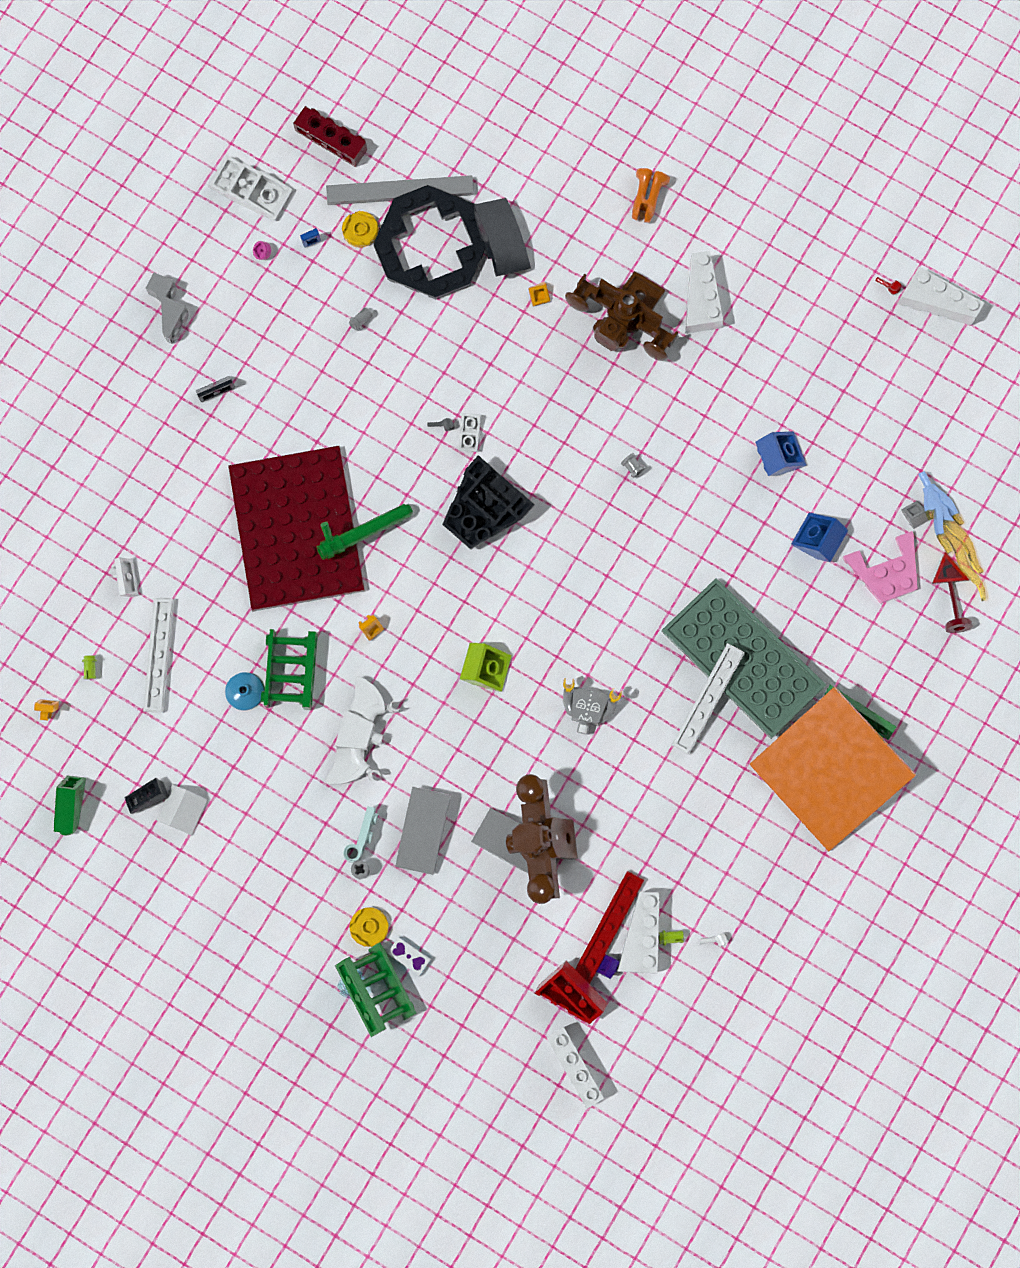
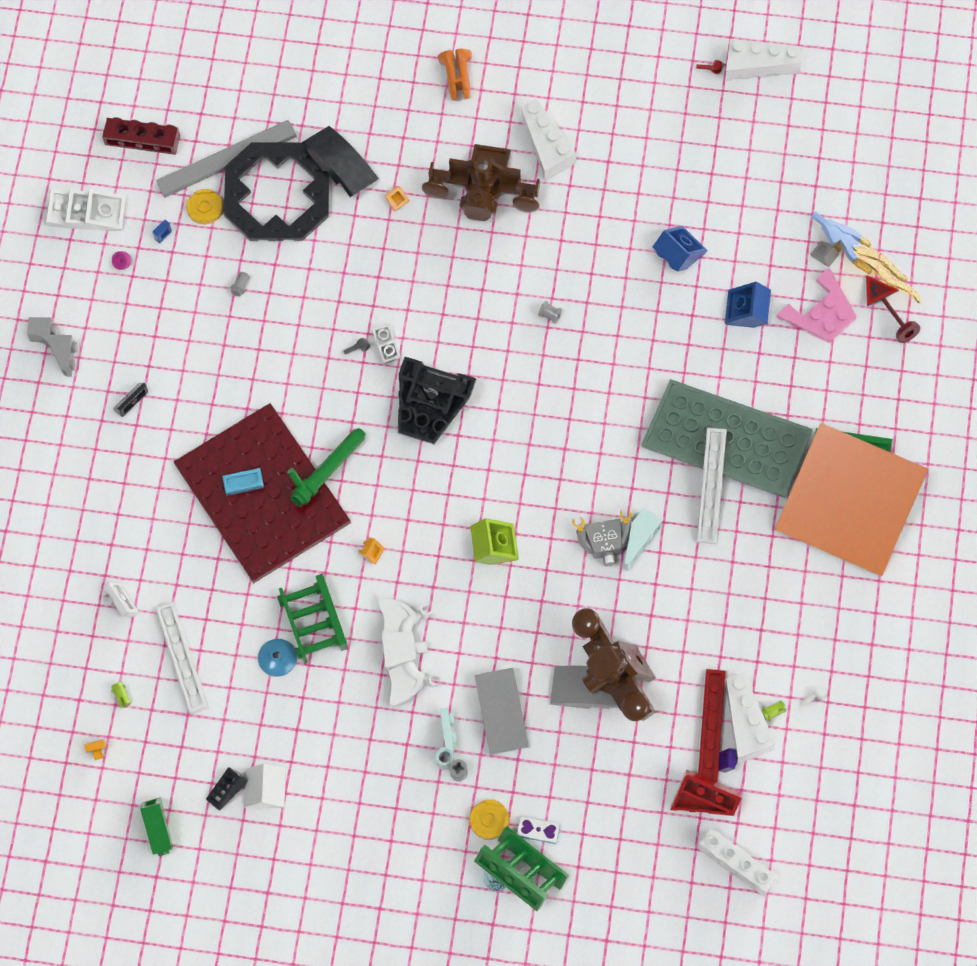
camera: 20 degrees left, 10 degrees down
none -> medium azure tile [222,468,264,496]
none -> light aqua slope [625,508,662,571]

